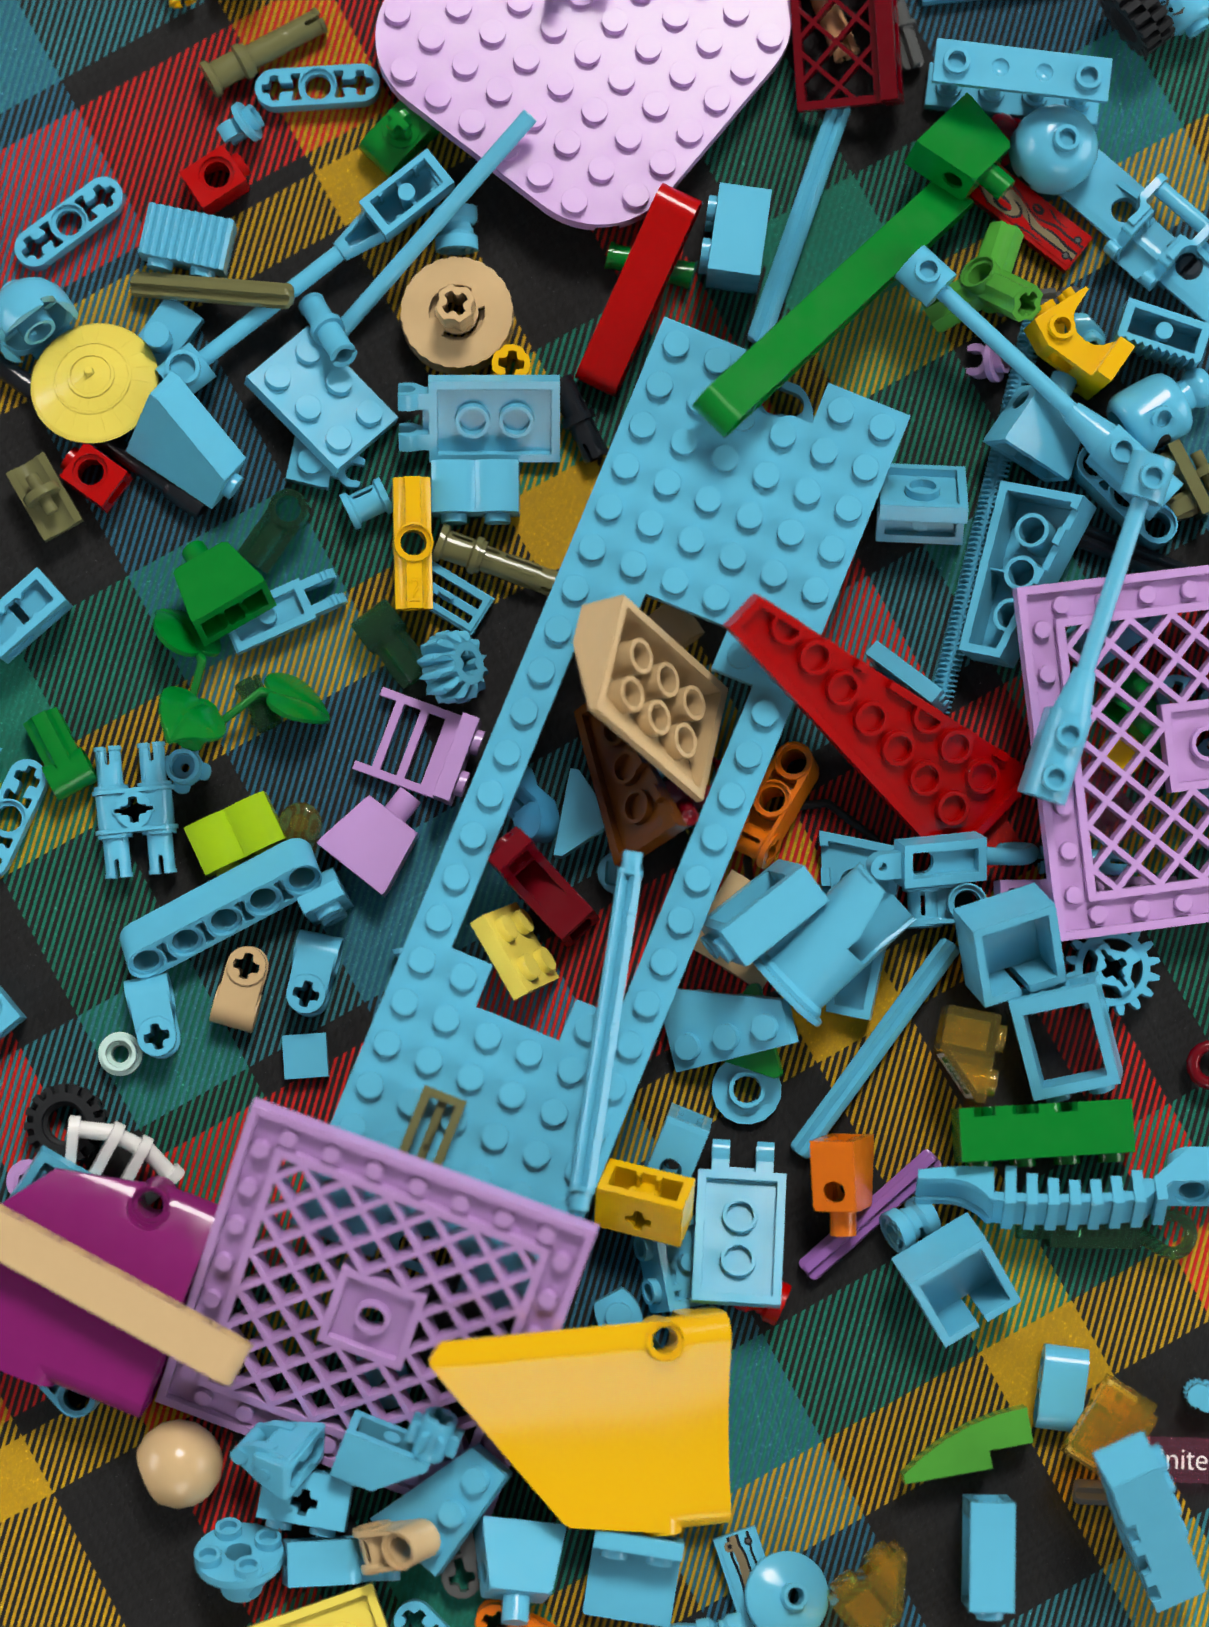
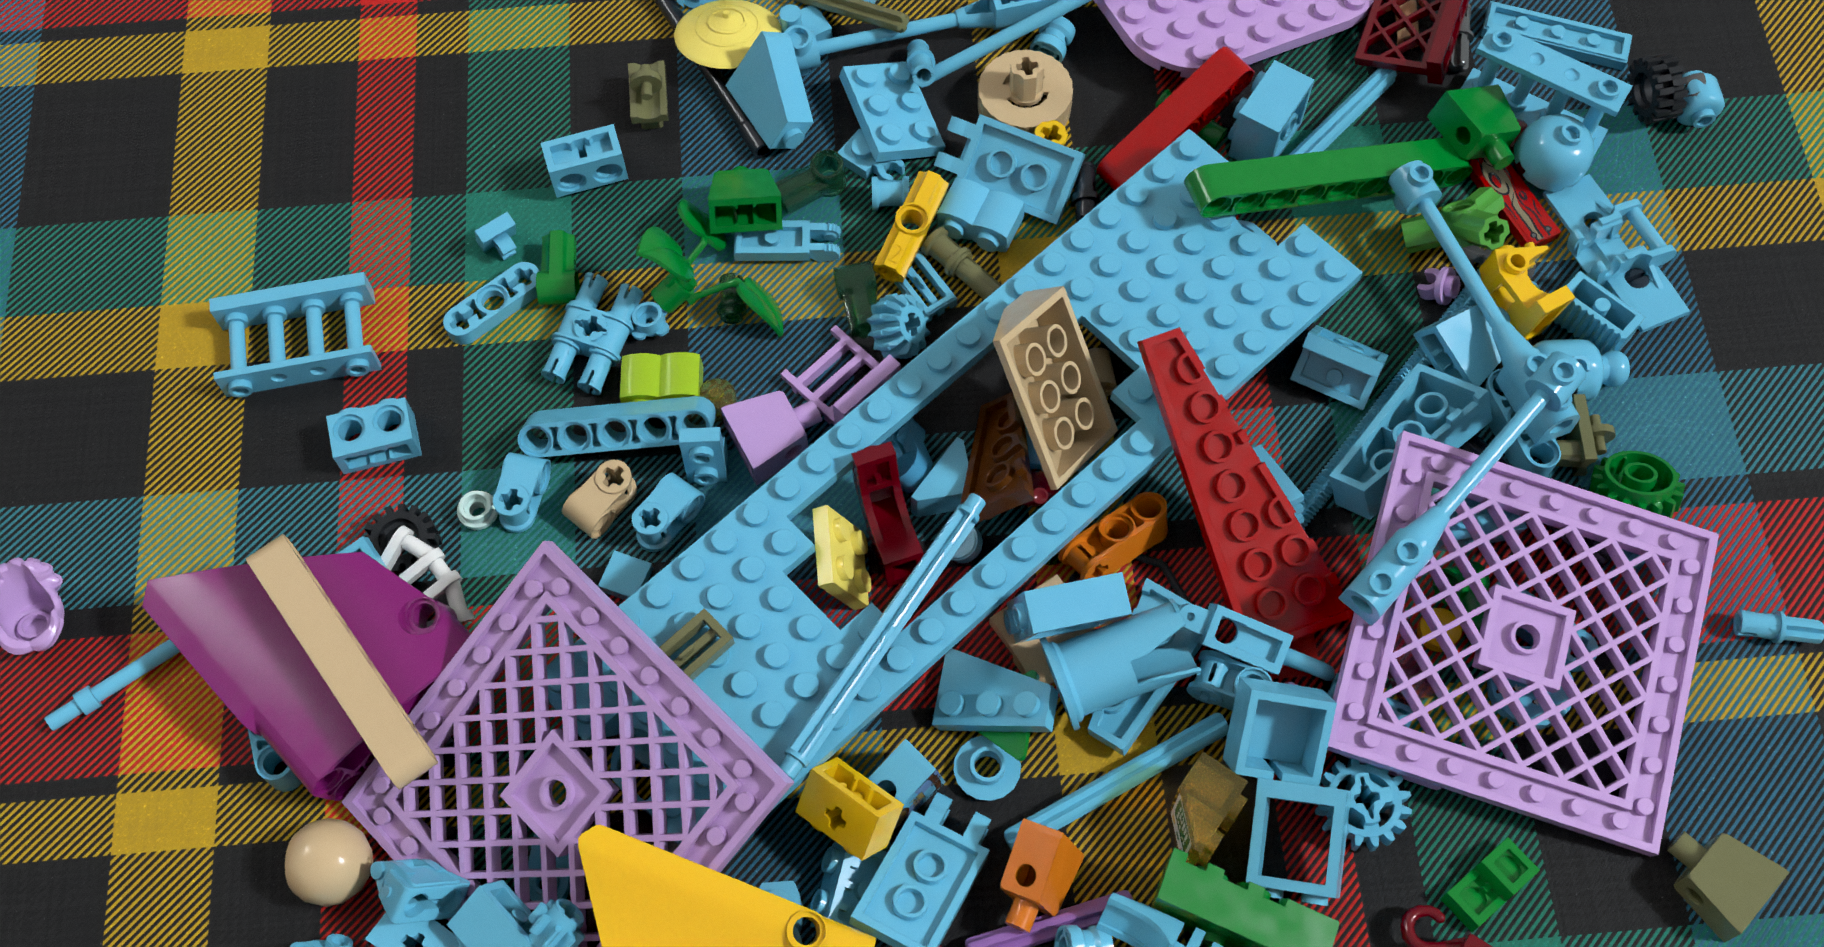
camera: 25 degrees right, 20 degrees down
red brick [60,443,133,513] -> none

